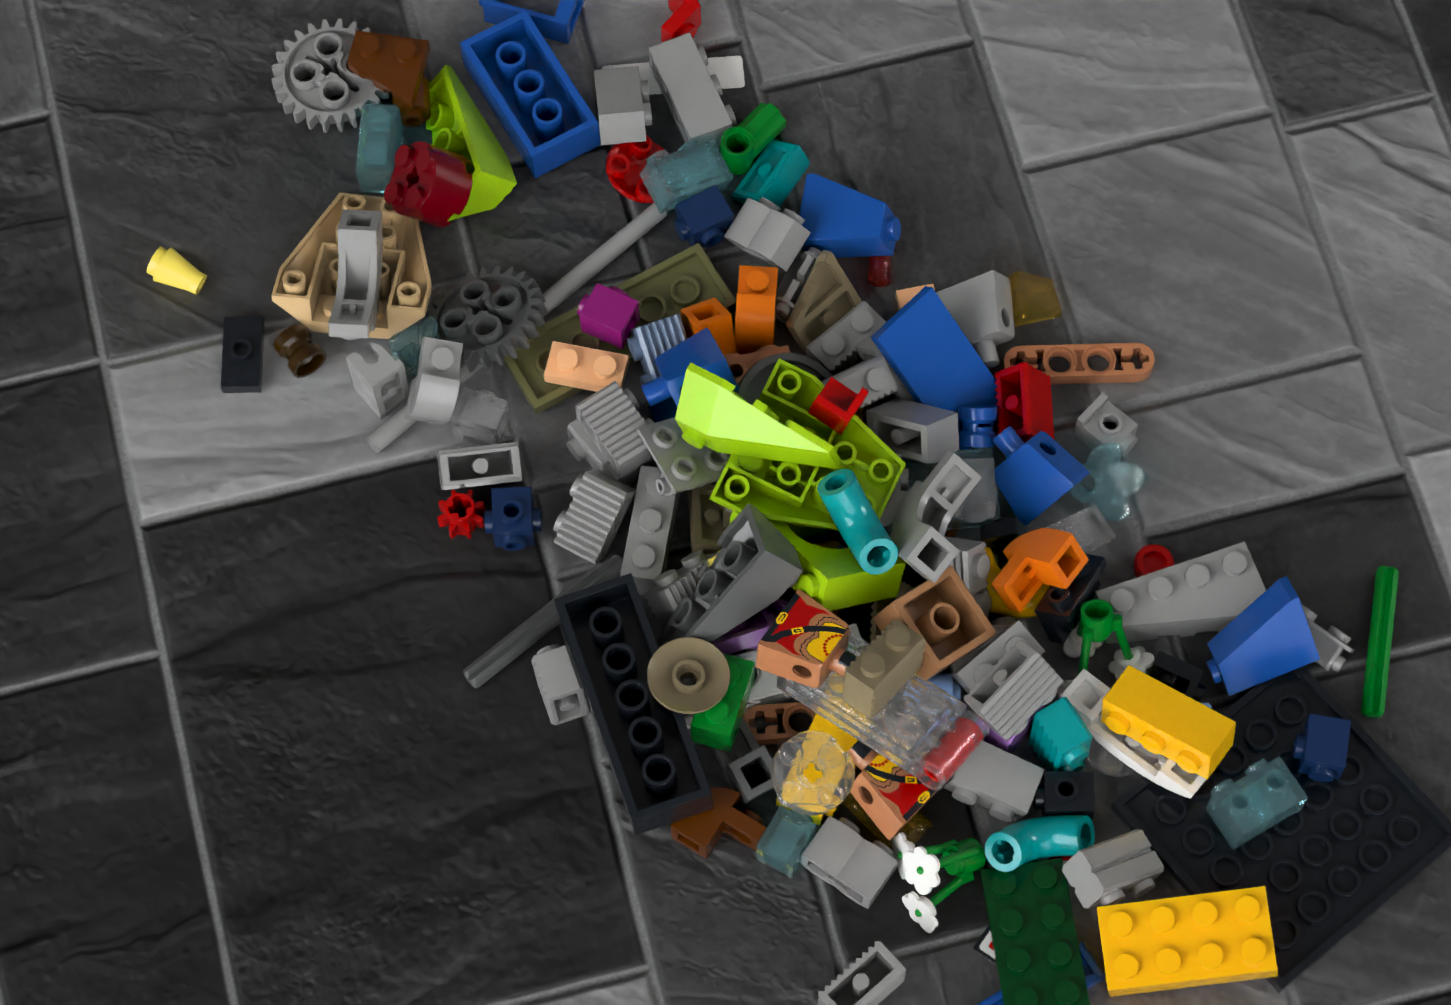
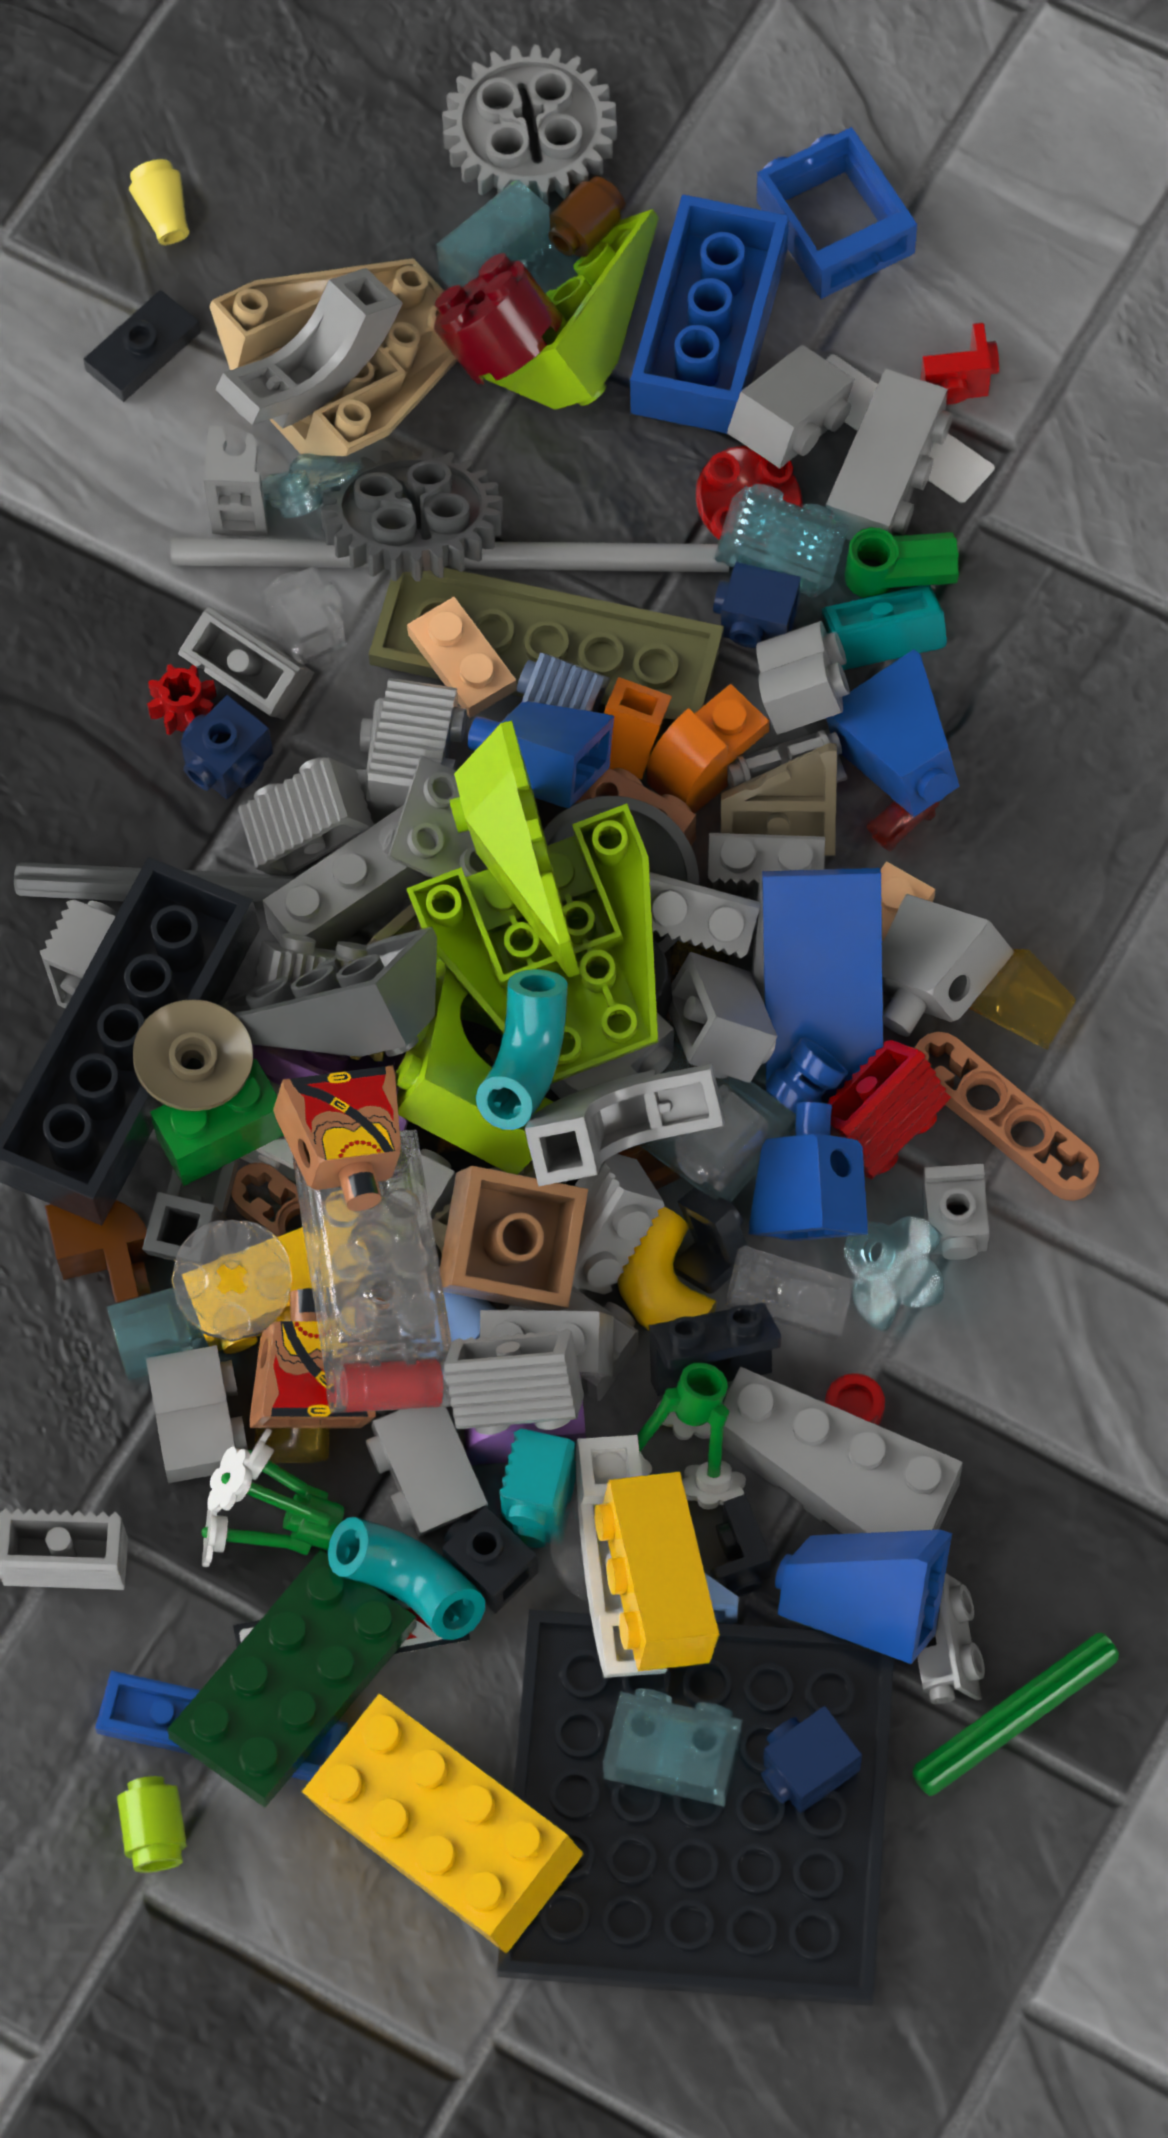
camera: 45 degrees right, 0 degrees up
dark brown wheel [273,323,327,378] -> none
reddish brown wing [347,30,431,109] -> none
light grey brick [405,337,463,425] -> none
magenta brick [577,283,640,350] -> none
red panel [808,377,869,435] -> none
dark tan brick [842,620,926,718] -> none
orange brick [992,528,1089,613] -> none
light grey brick [1062,829,1164,909] -> none

